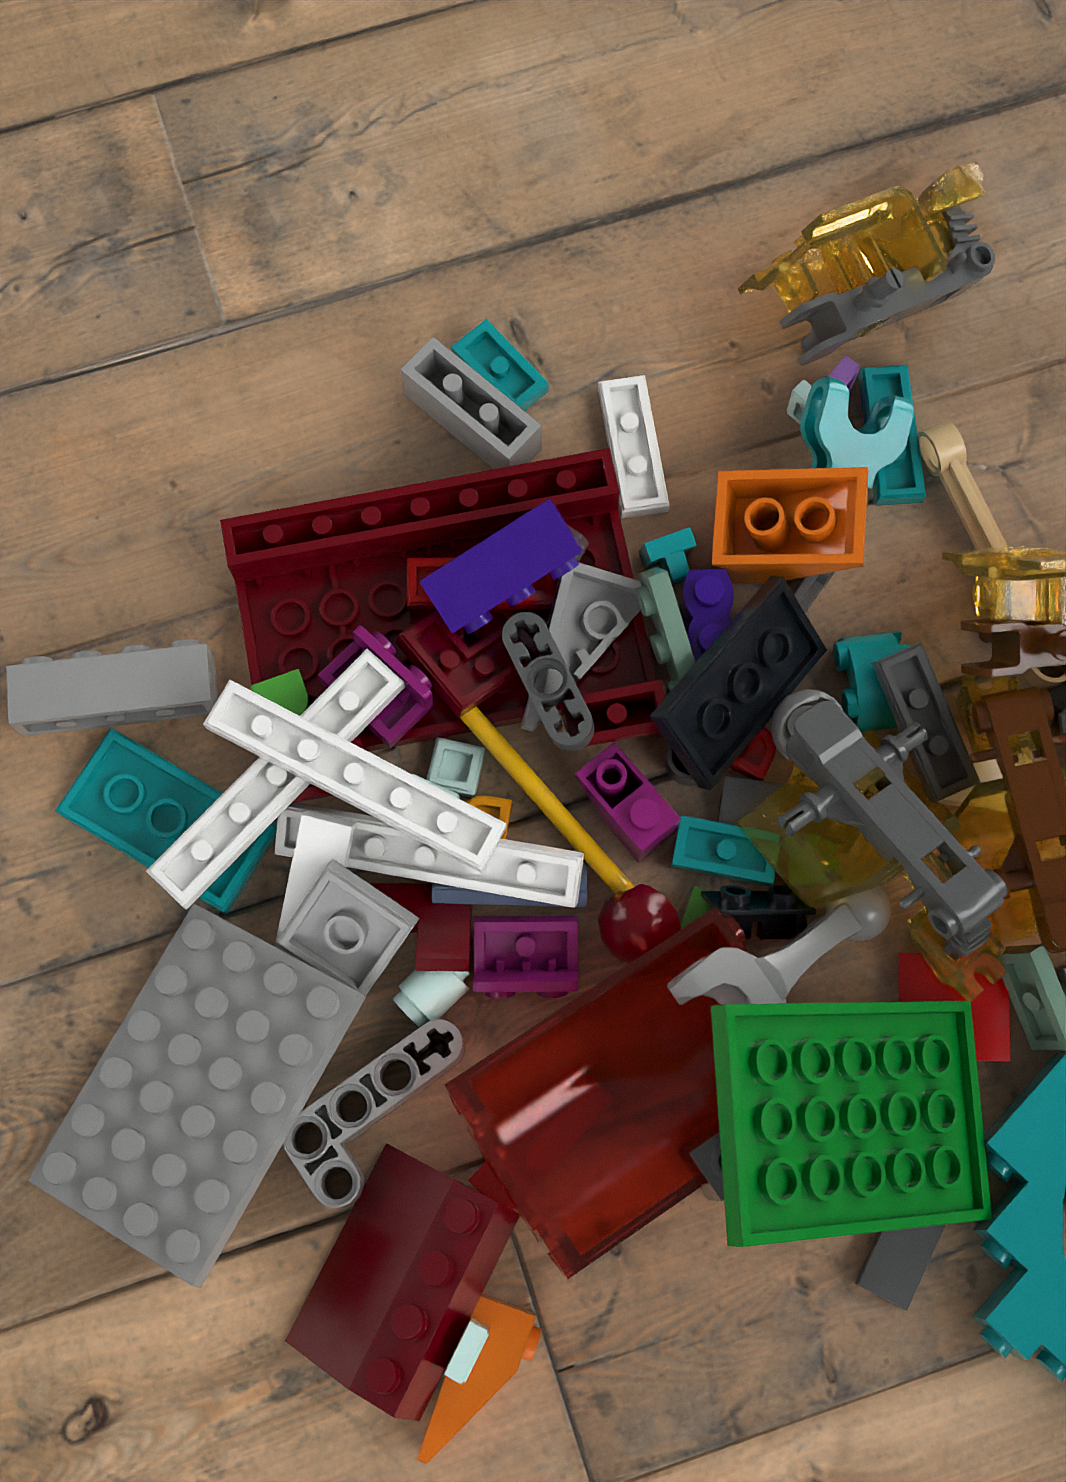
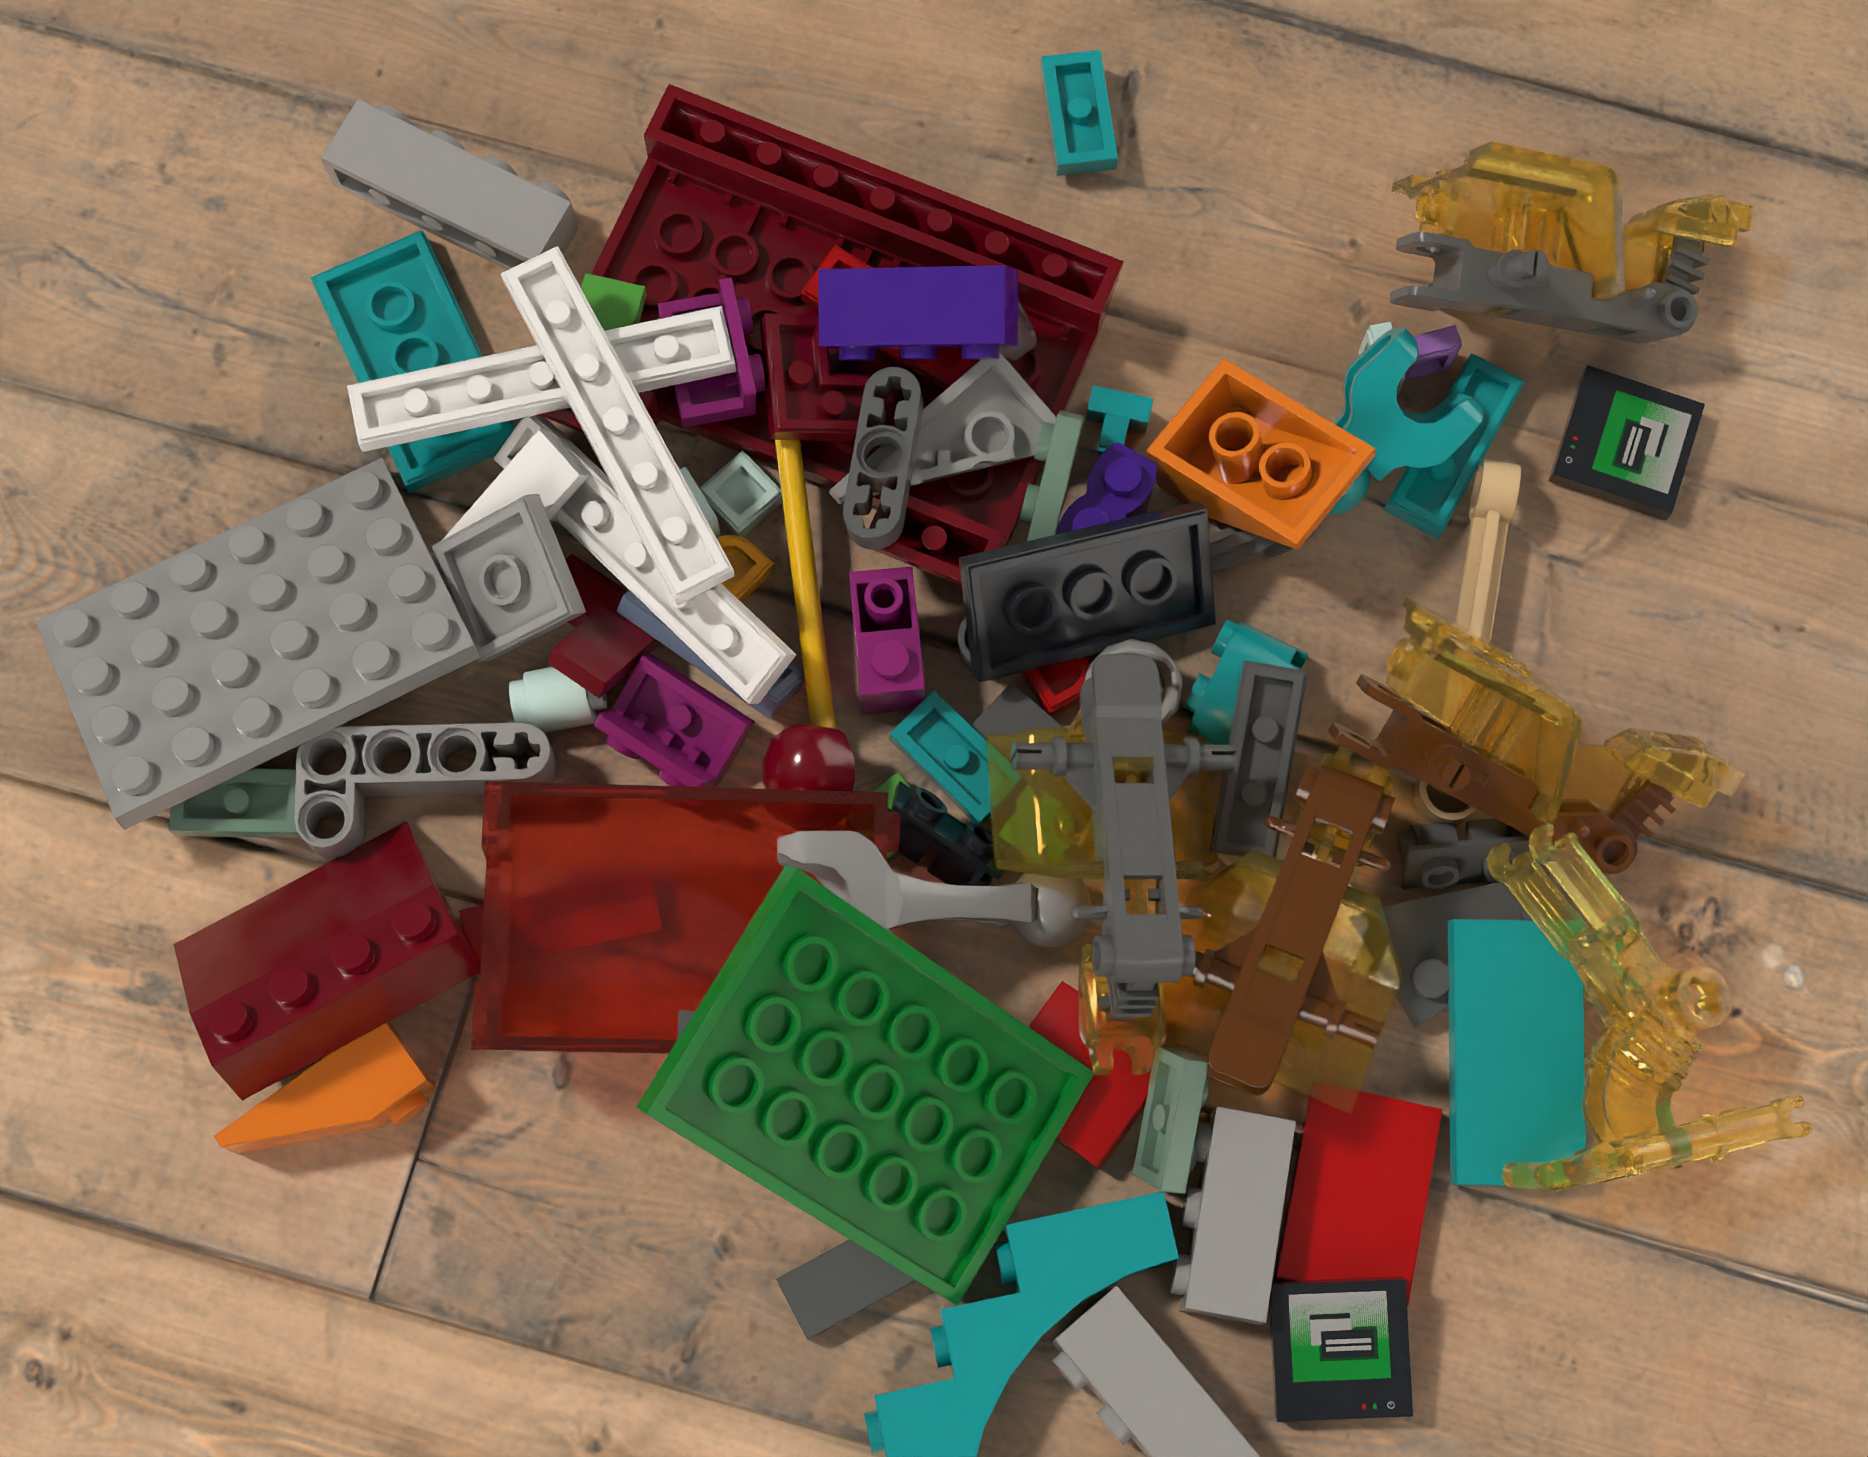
camera: 30 degrees right, 0 degrees up
light grey brick [400,337,542,469] -> none
light aqua tile [444,1318,490,1384] -> none
white tile [598,375,670,519] -> none
none -> sand green plate [169,769,301,838]
none -> tile [1548,365,1705,520]

